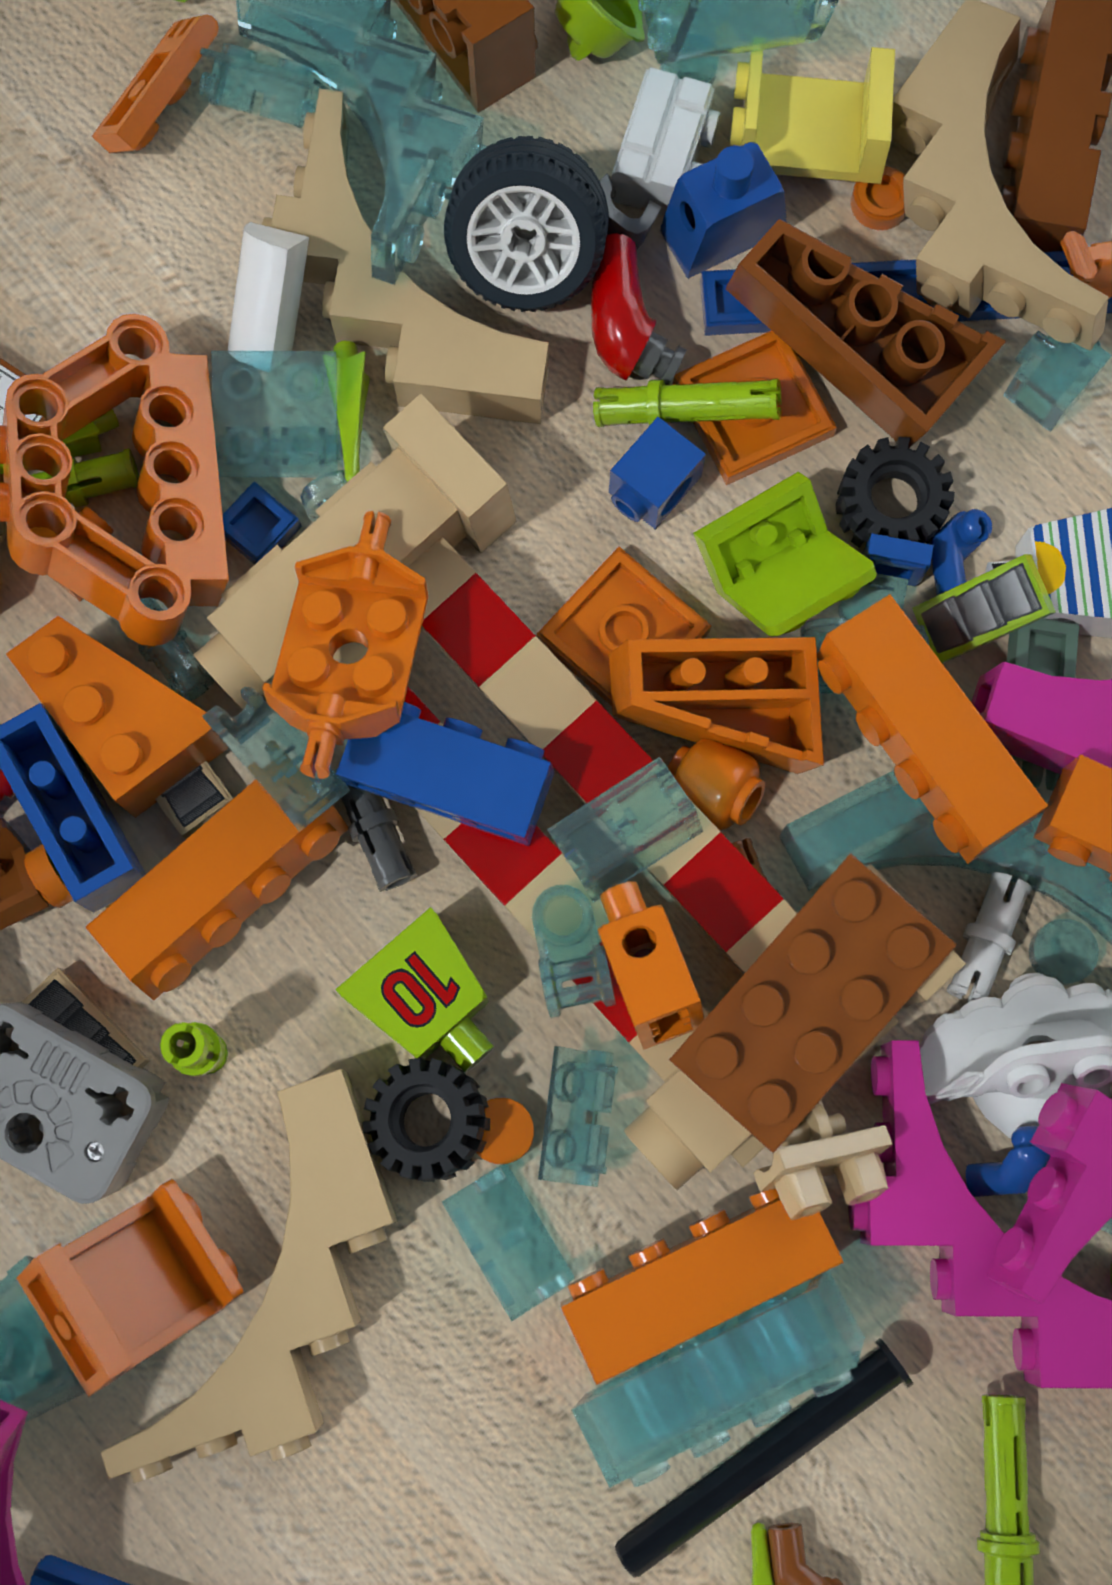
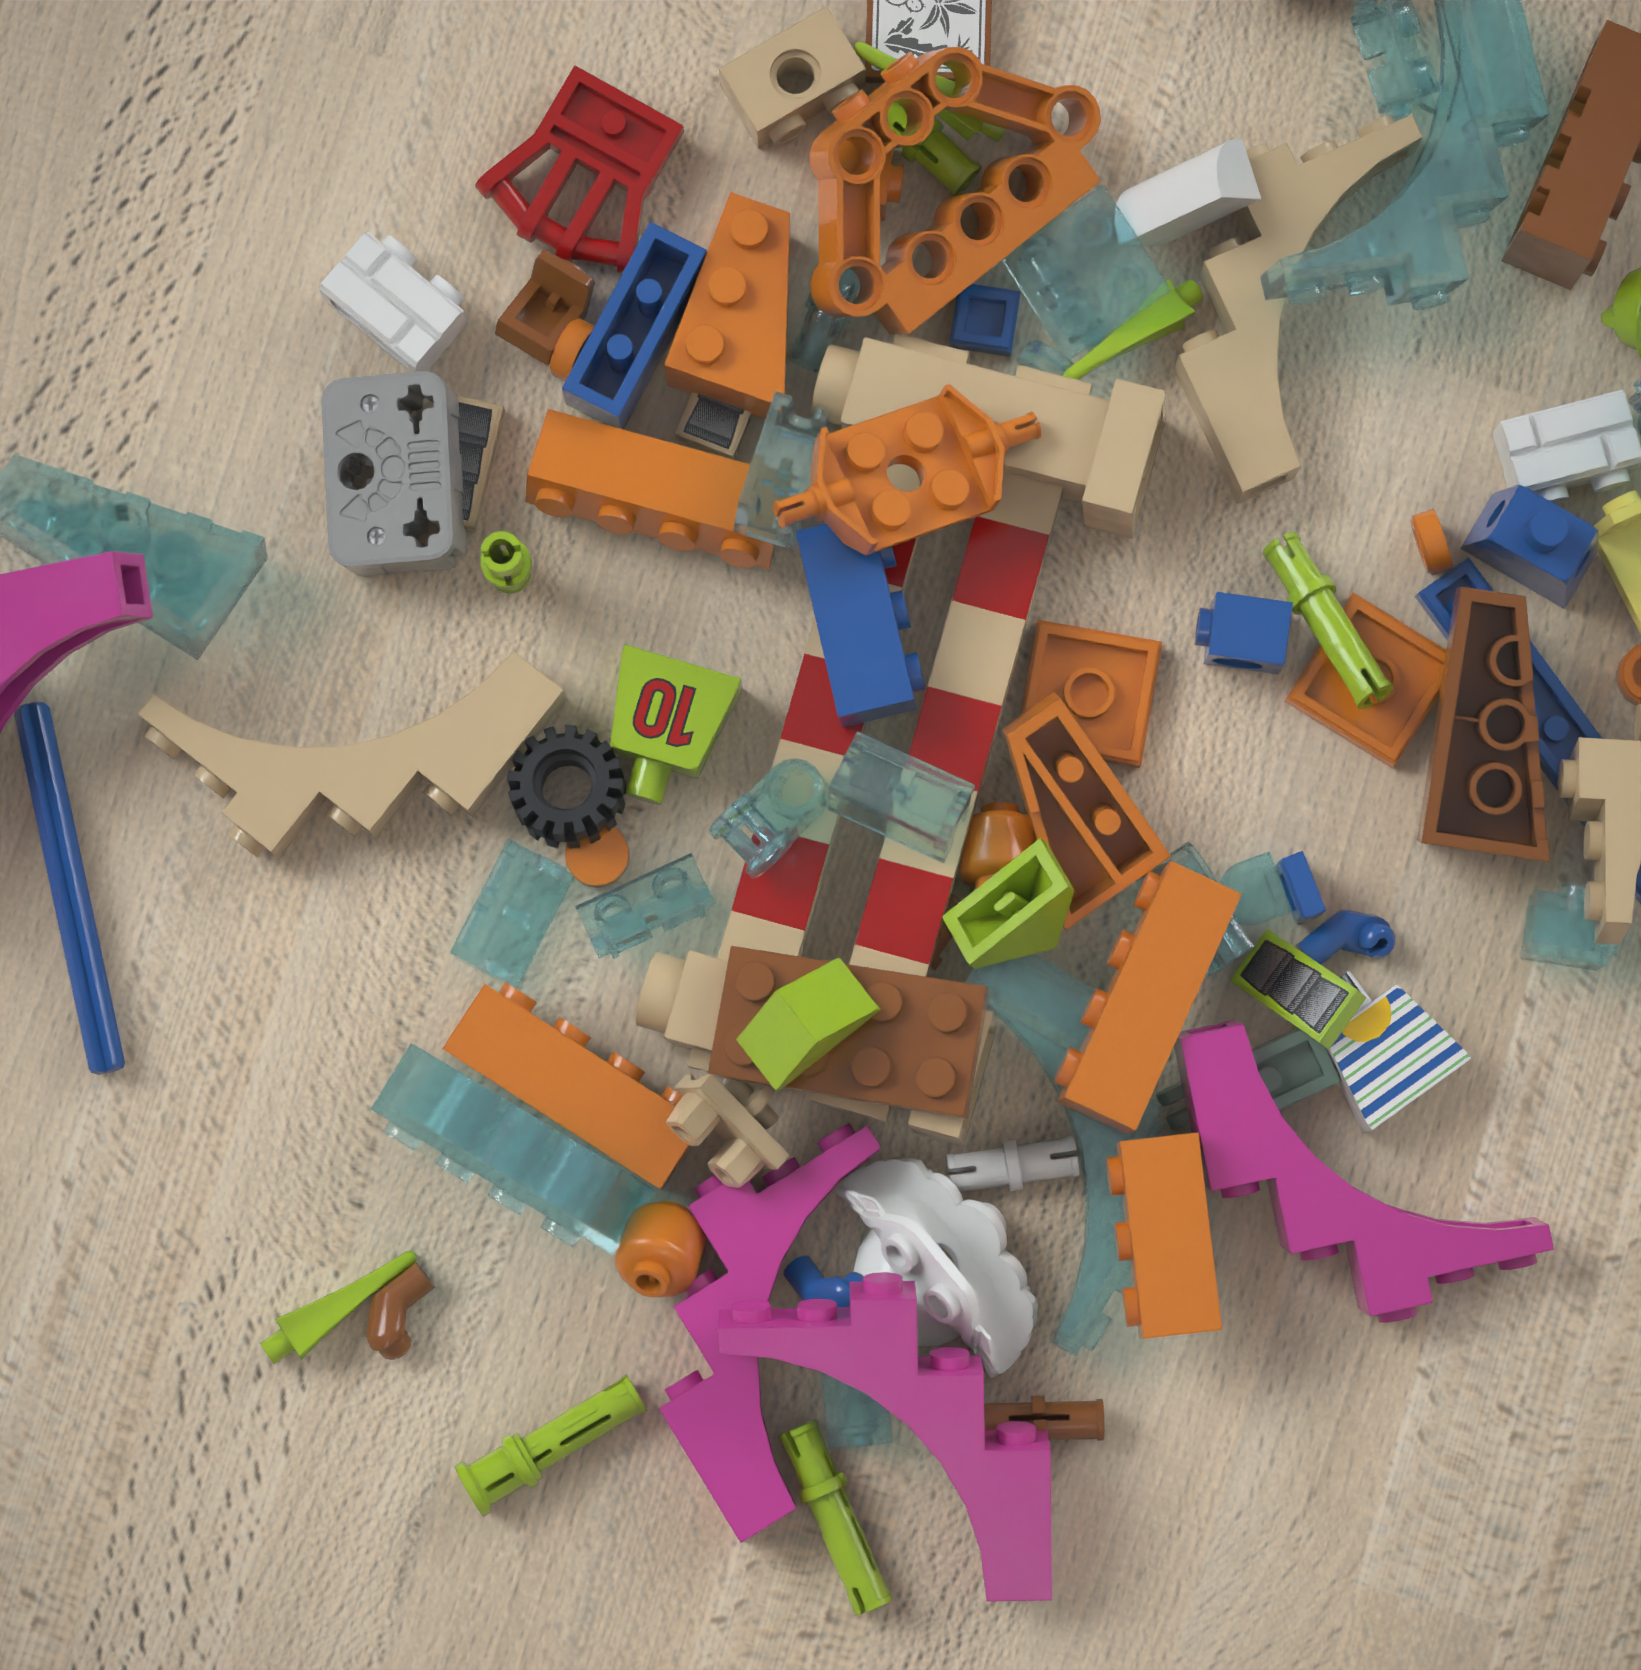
camera: 60 degrees right, 5 degrees up
orange panel [16,1179,243,1397] -> none
dark grey pin [330,769,417,892] -> none
wheel [444,136,609,312] -> none
red piece [591,173,686,385] -> none
orange torso [597,881,704,1050] -> none
black axle [615,1338,913,1577] -> none
lime bracket [693,472,877,637] -> none
black tyre [835,436,955,548] -> none
clear light blue tile [1029,919,1099,985] -> none
none -> orange head [615,1201,706,1298]
none -> lime slope [736,957,881,1092]
none -> lime slope [942,838,1075,969]
none -> orange tile [1410,508,1453,575]

